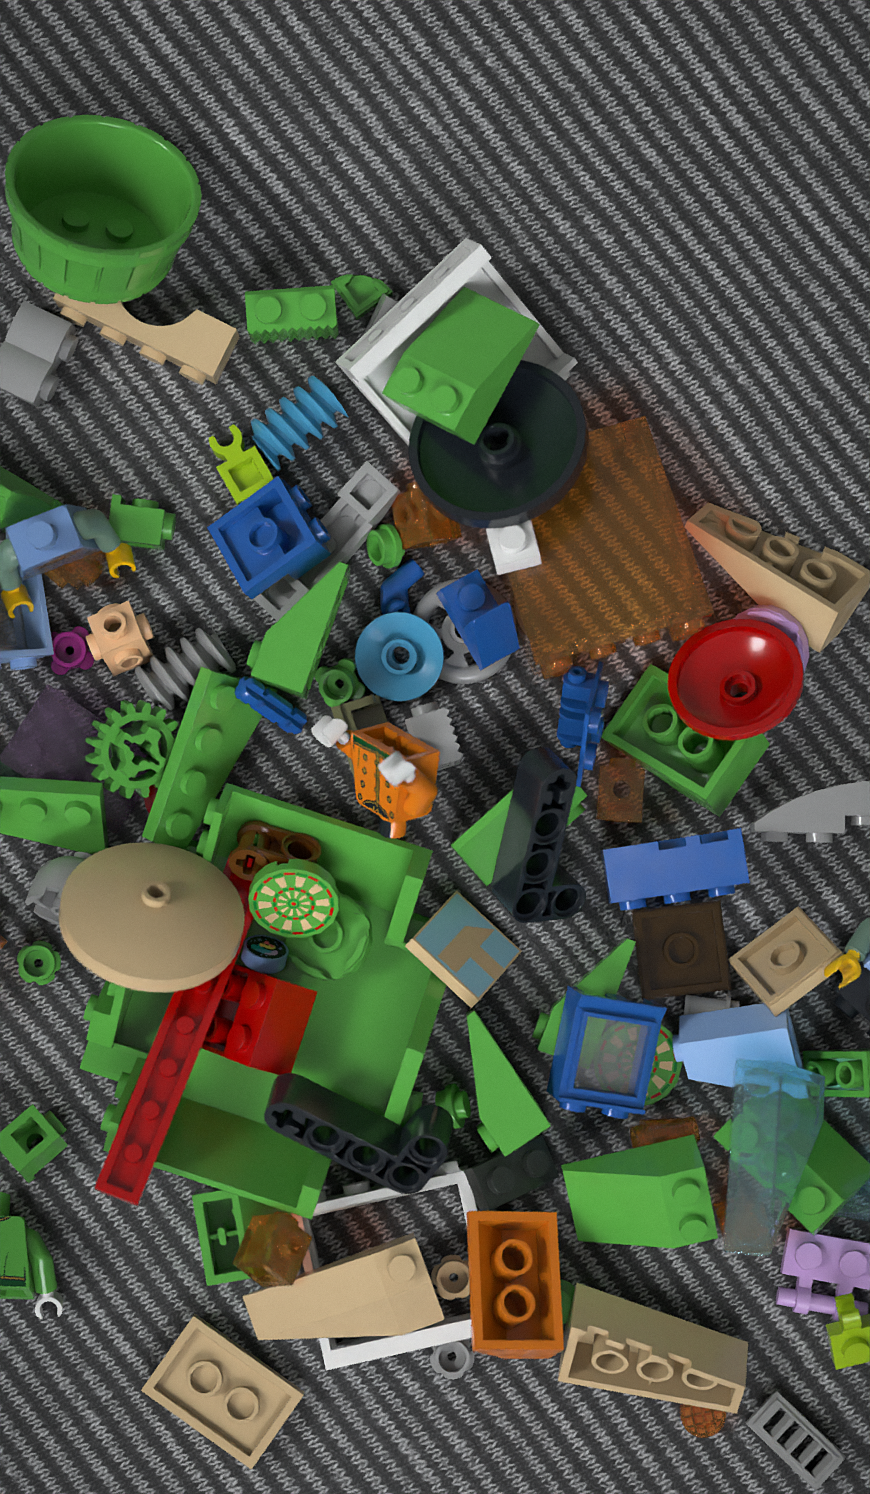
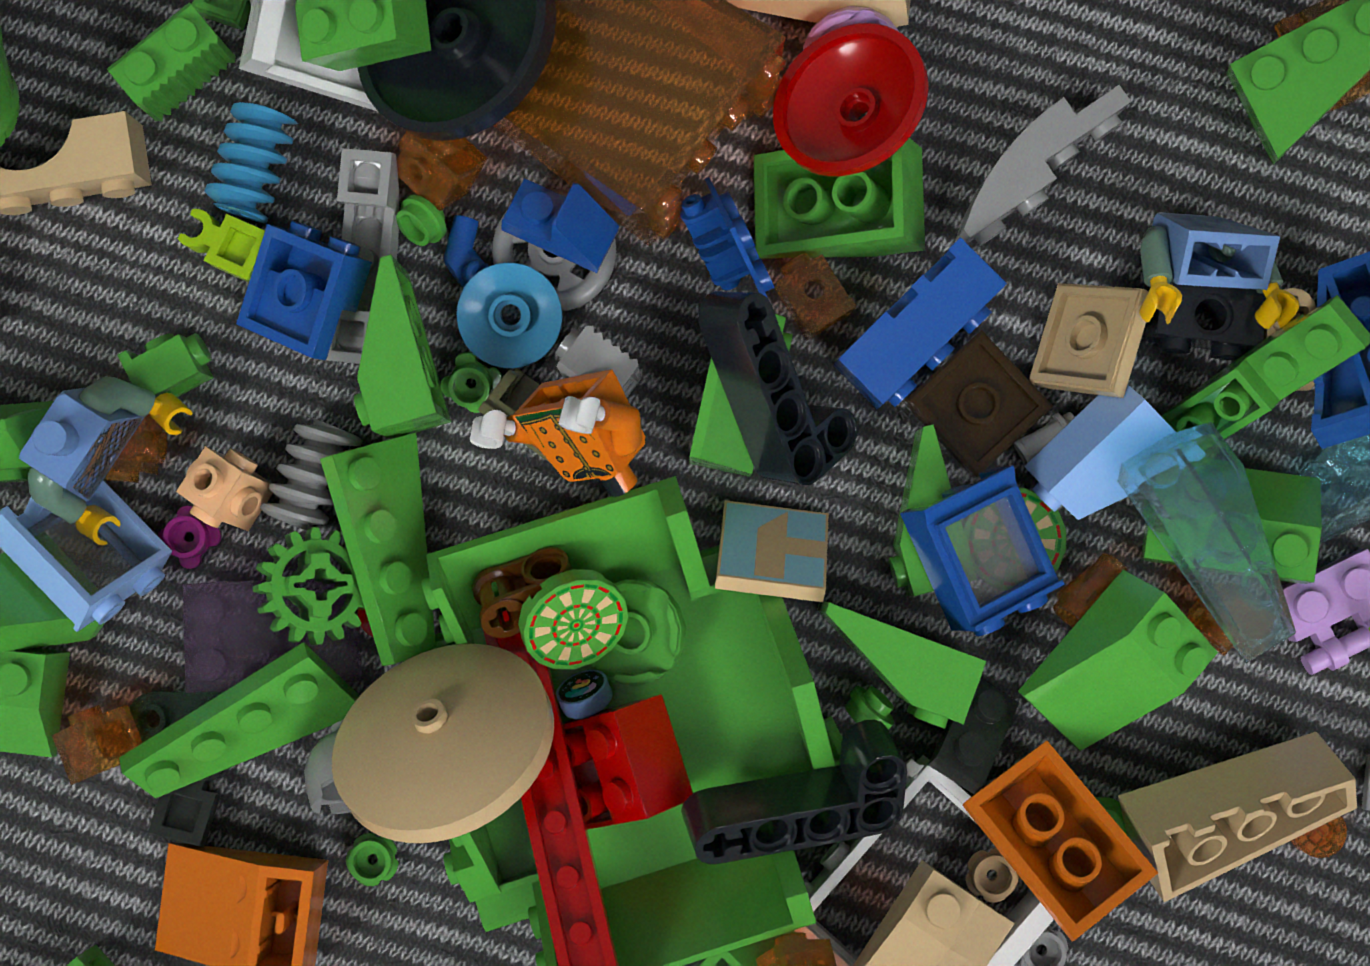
camera: 40 degrees left, 0 degrees up
blue axle [234,676,307,735] -> none
white plate [486,520,542,575] -> none

